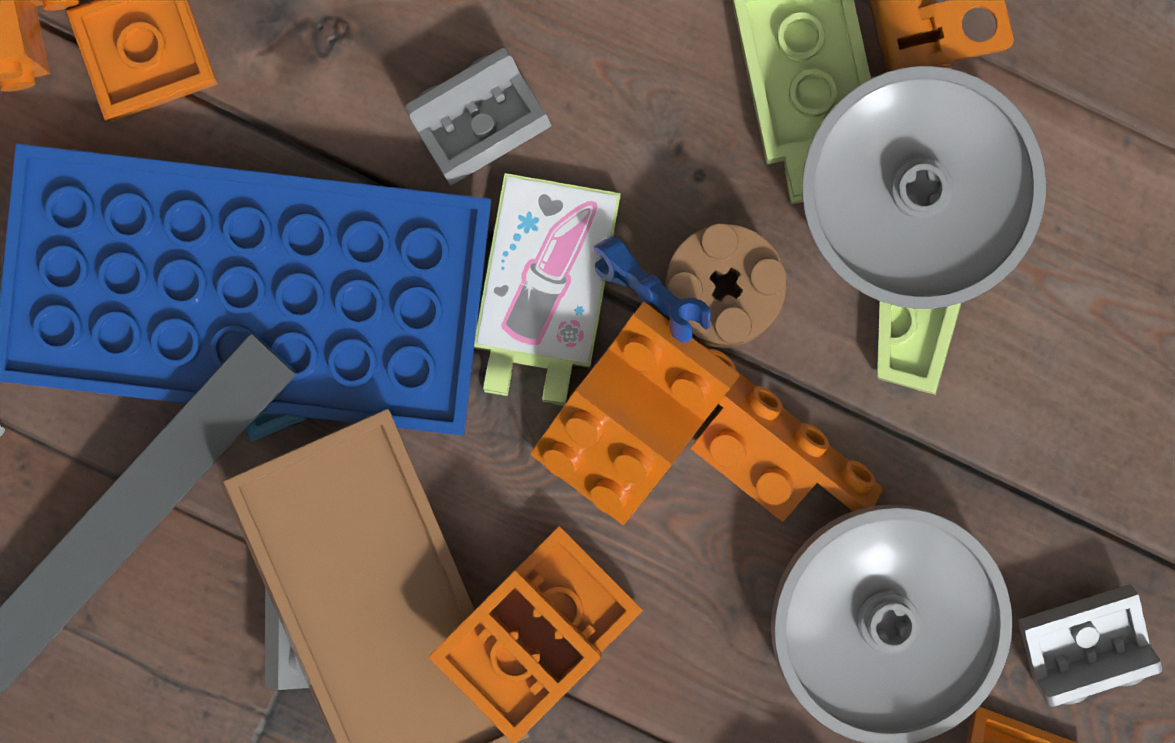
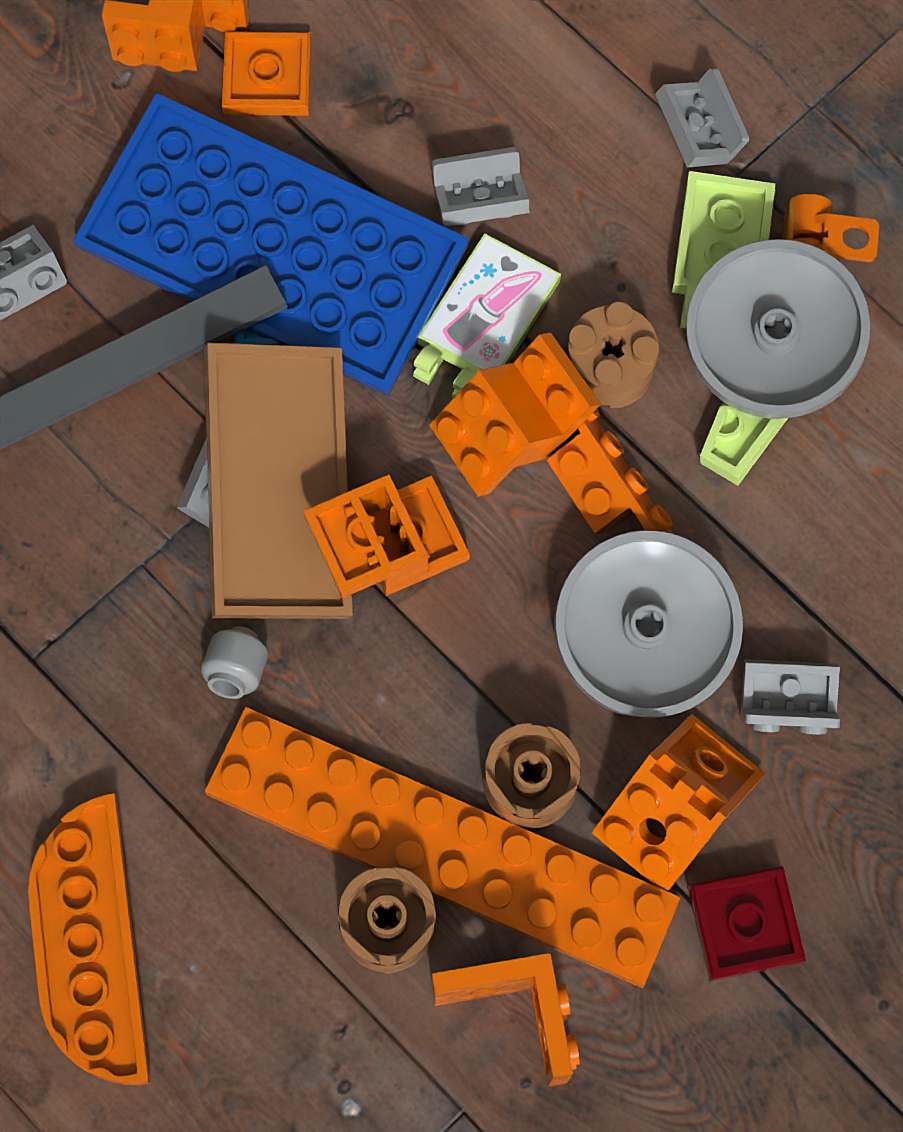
camera: 20 degrees right, 15 degrees down
blue piece [594,236,710,343] -> none

